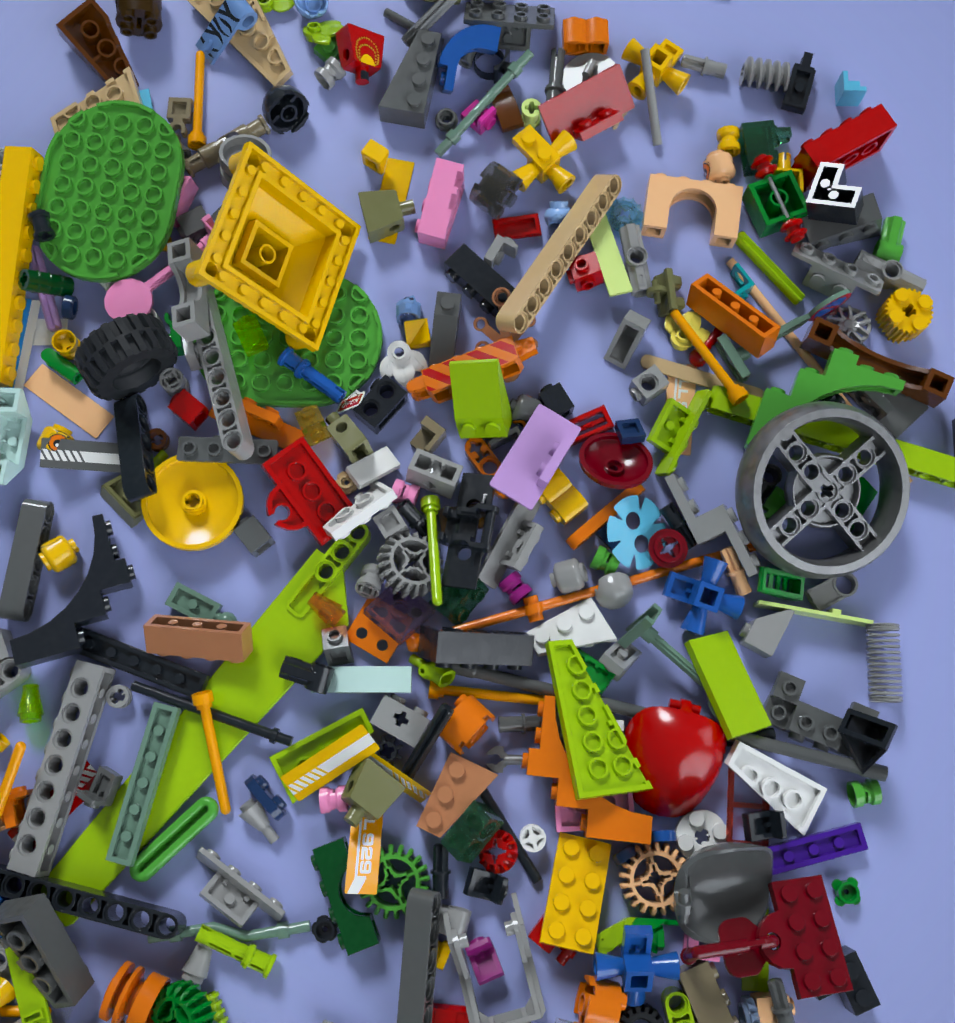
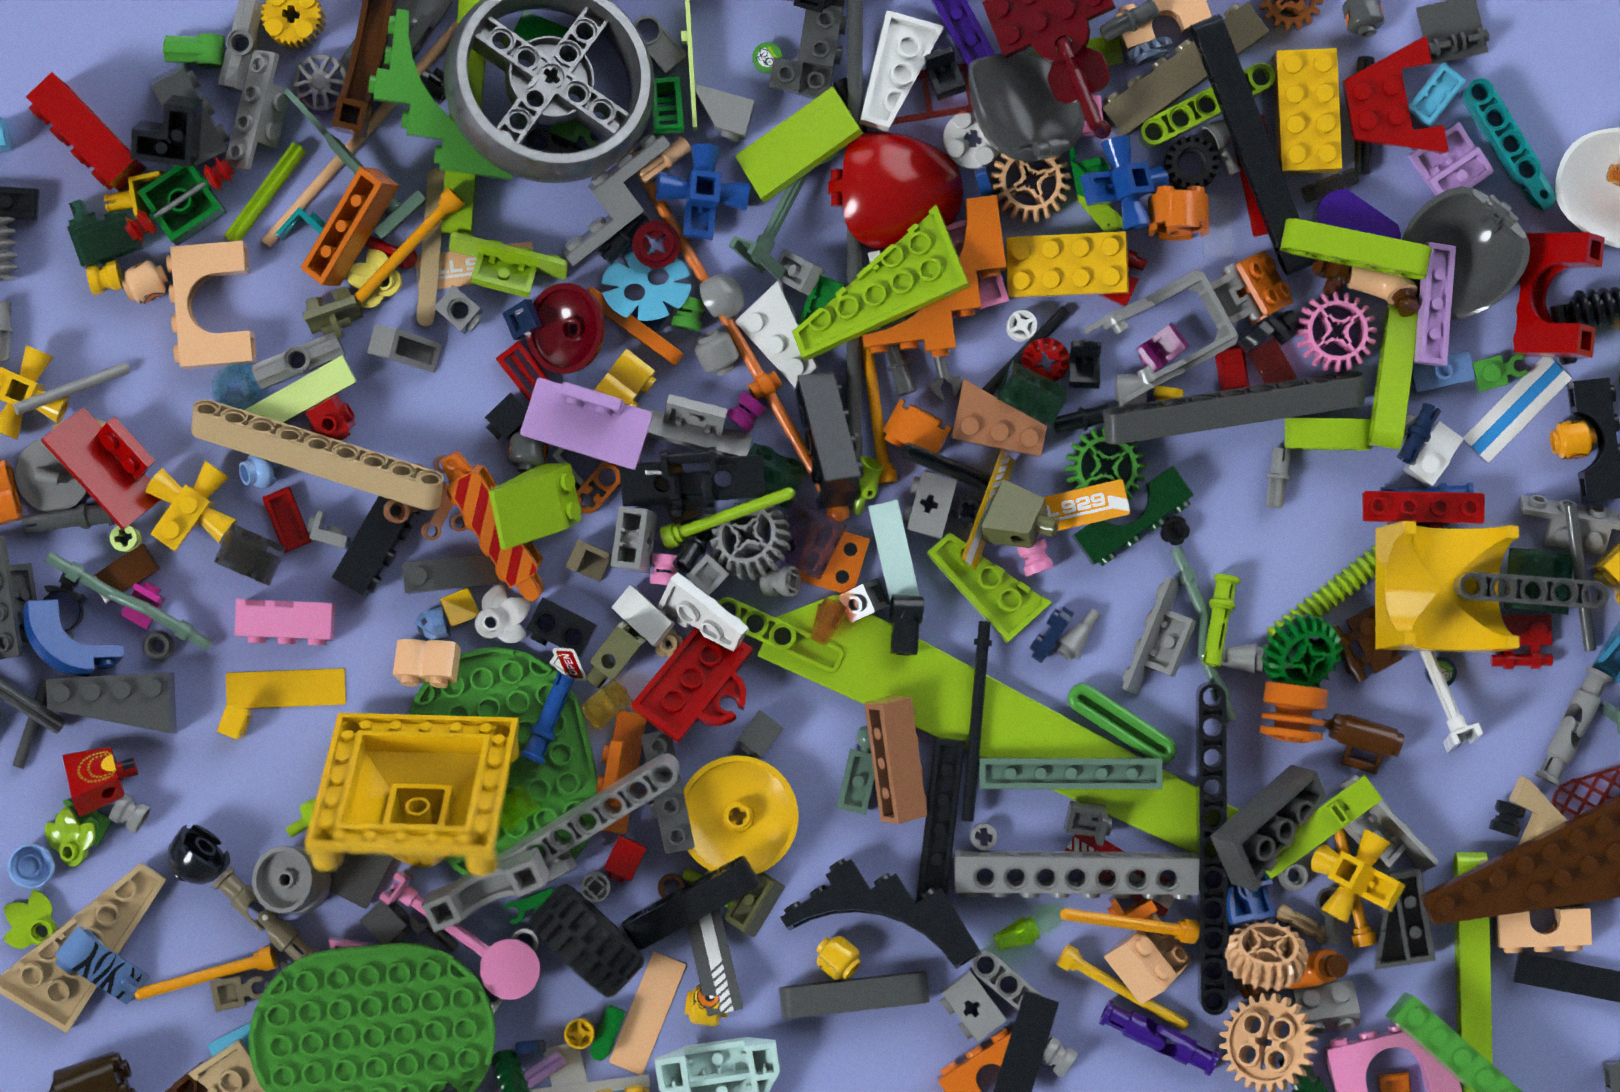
camera: 105 degrees left, 10 degrees up
light orange piece [191,690,231,815] -> none
yellow sticker [281,724,380,801] -> none
olive torso [358,189,416,243] -> none
dark blue tile [612,844,637,866] -> none
none -> light nougat brick [393,639,461,688]
none -> tile [753,42,783,74]

